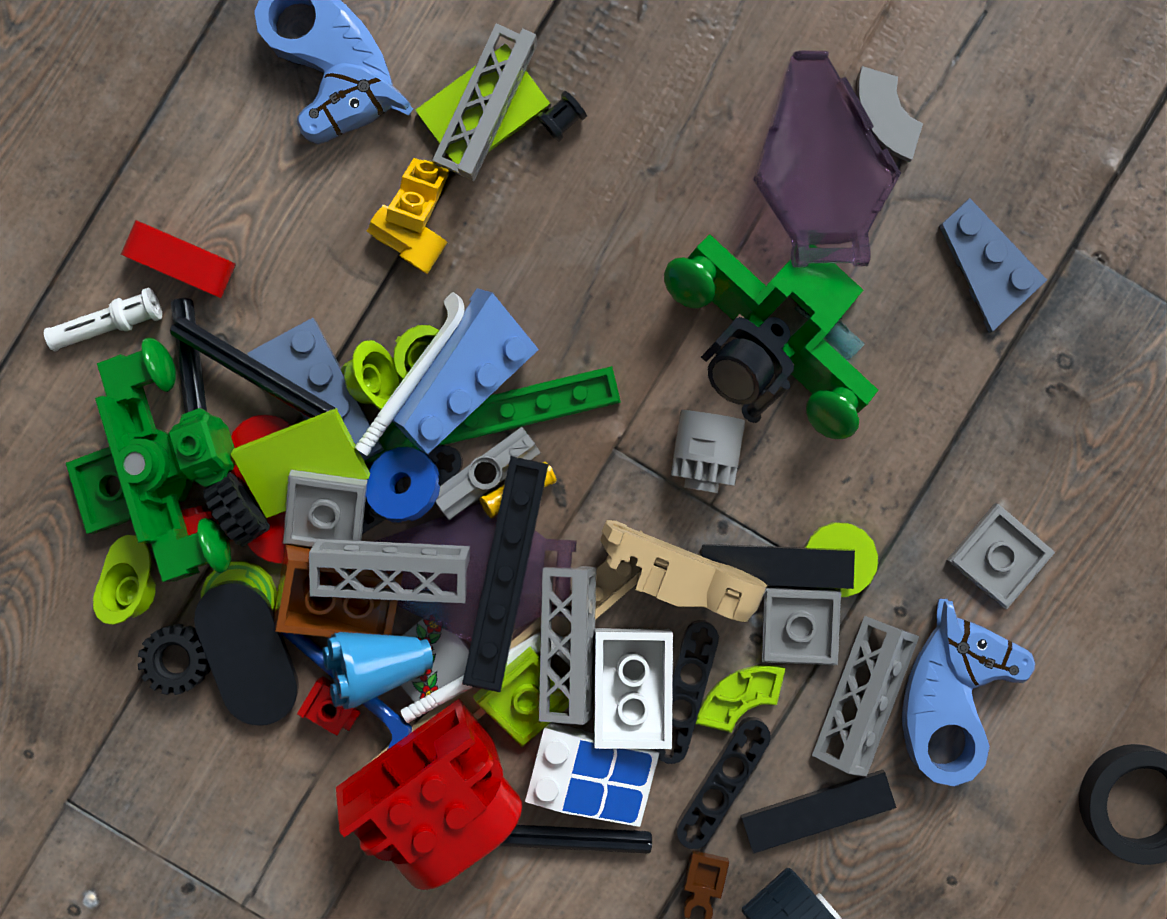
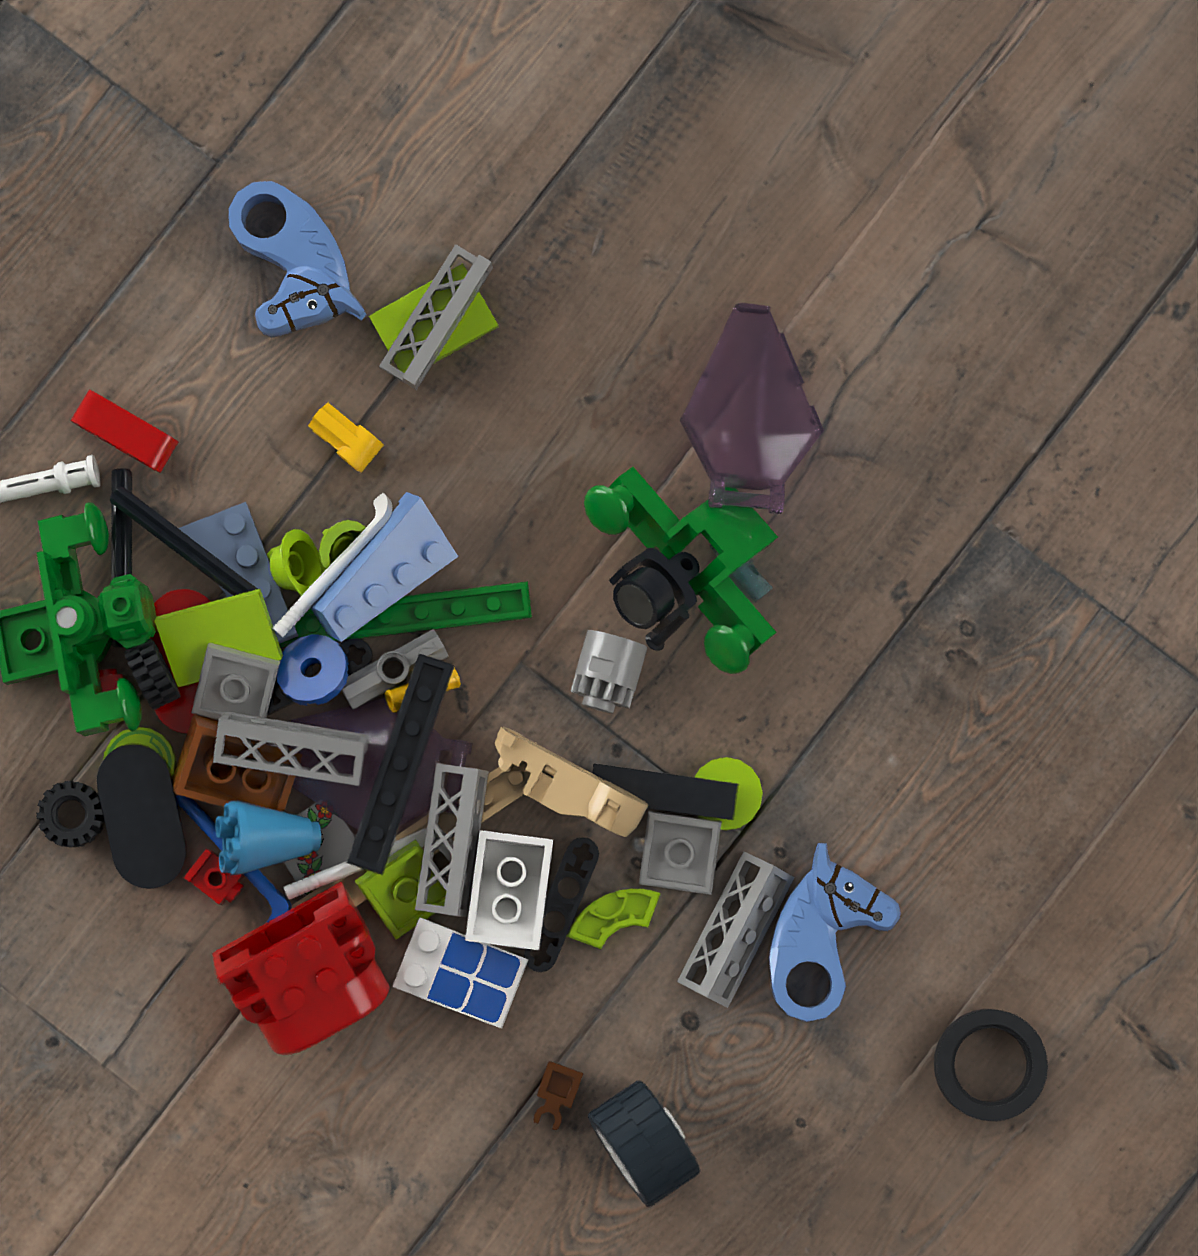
camera: 15 degrees right, 5 degrees down
lime piece [93,535,156,625] -> none
yellow slope [385,158,449,233] -> none
black axle [499,825,652,854] -> none
black bush [537,91,587,142] -> none
black beam [676,717,771,849] -> none
black tile [741,769,897,854] -> none
light grey tile [857,66,923,162] -> none
sand blue wing [939,198,1047,333] -> none
light grey tile [947,503,1055,609] -> none

